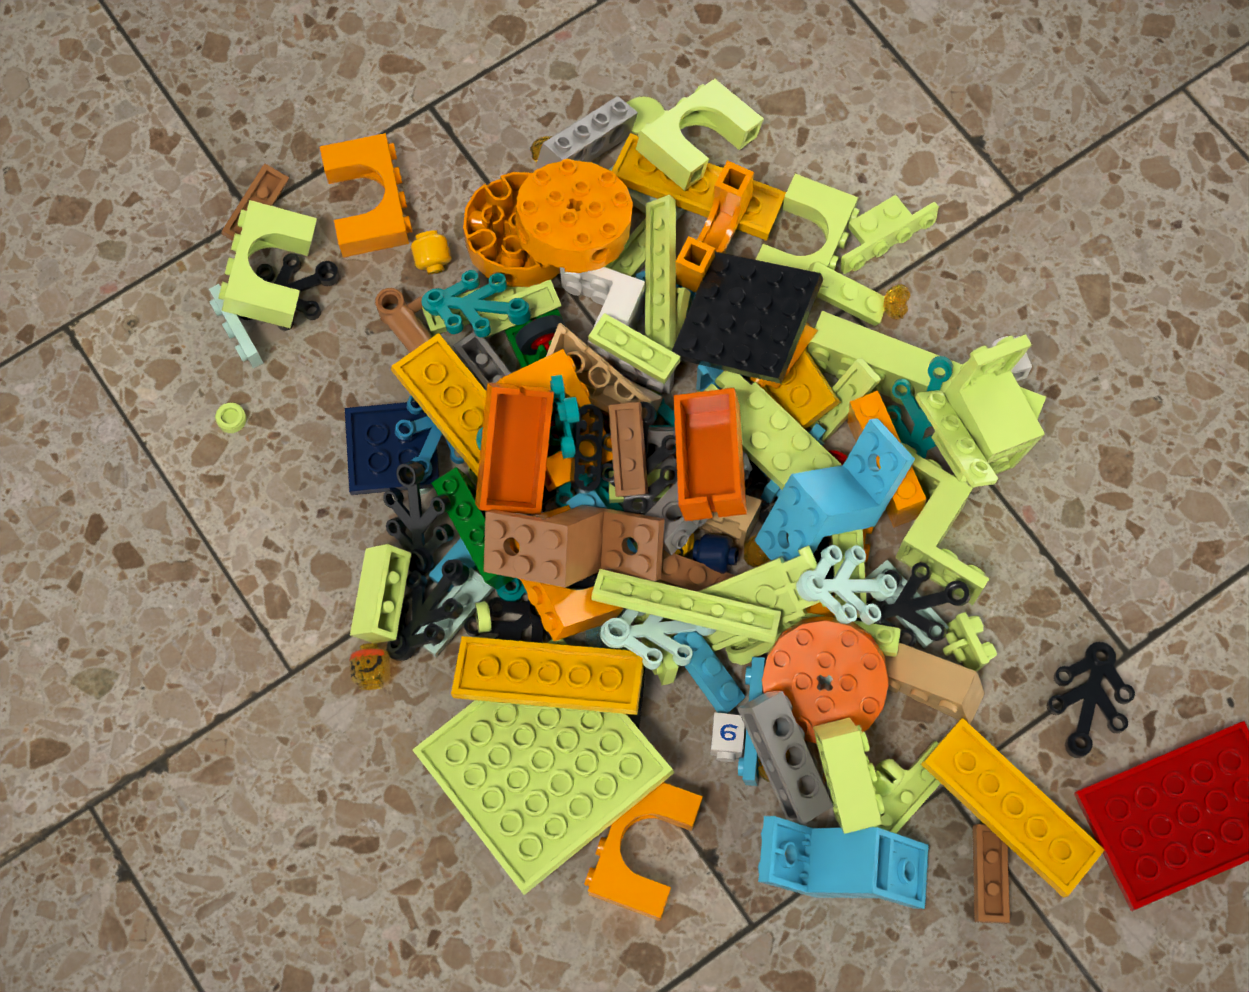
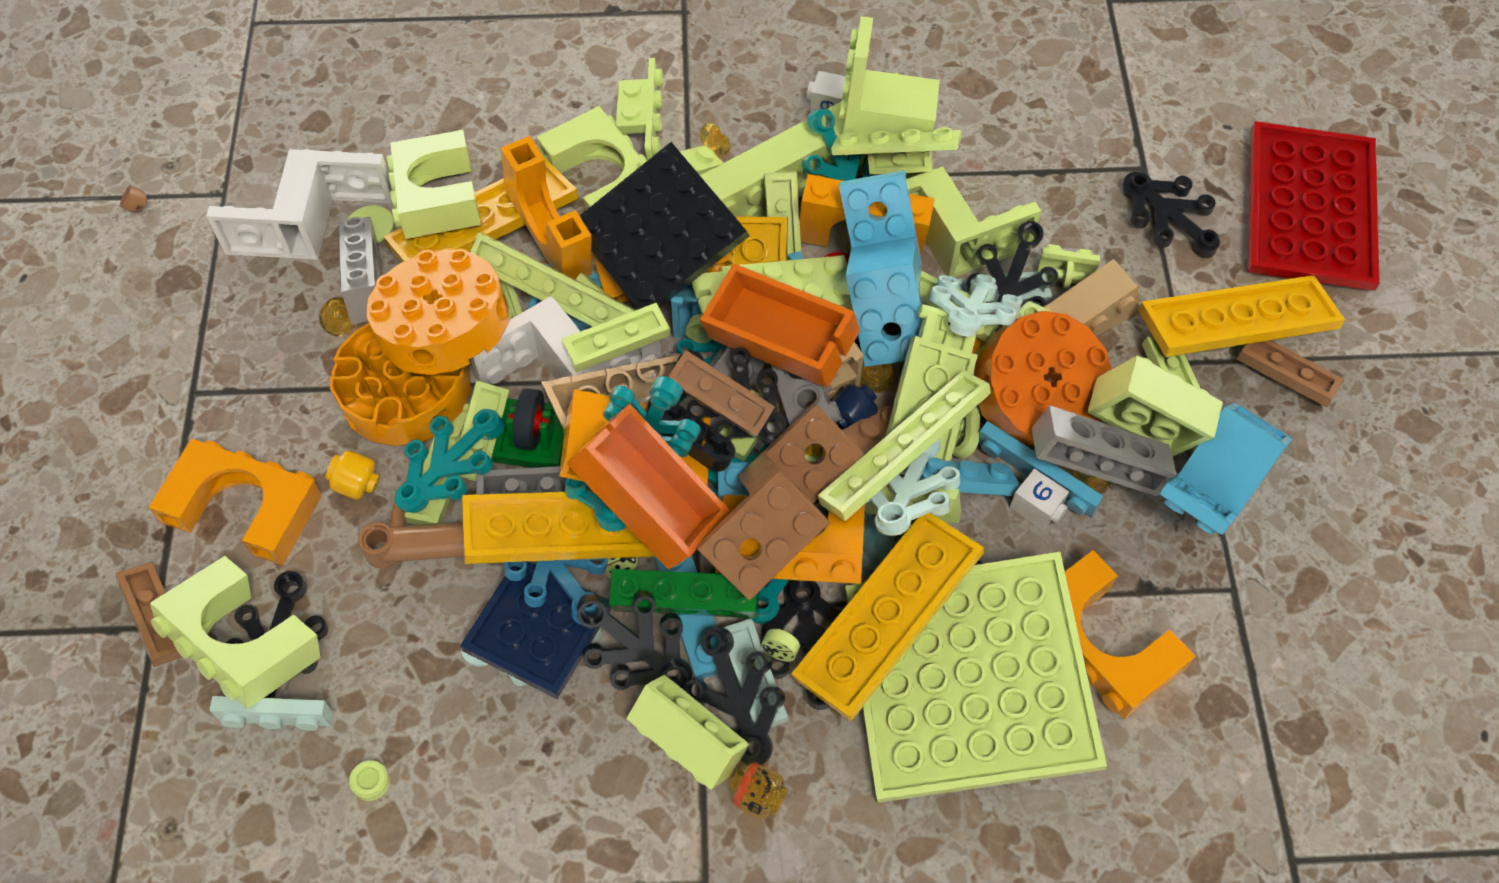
camera: 60 degrees left, 10 degrees down
none -> white bracket [206,149,392,260]

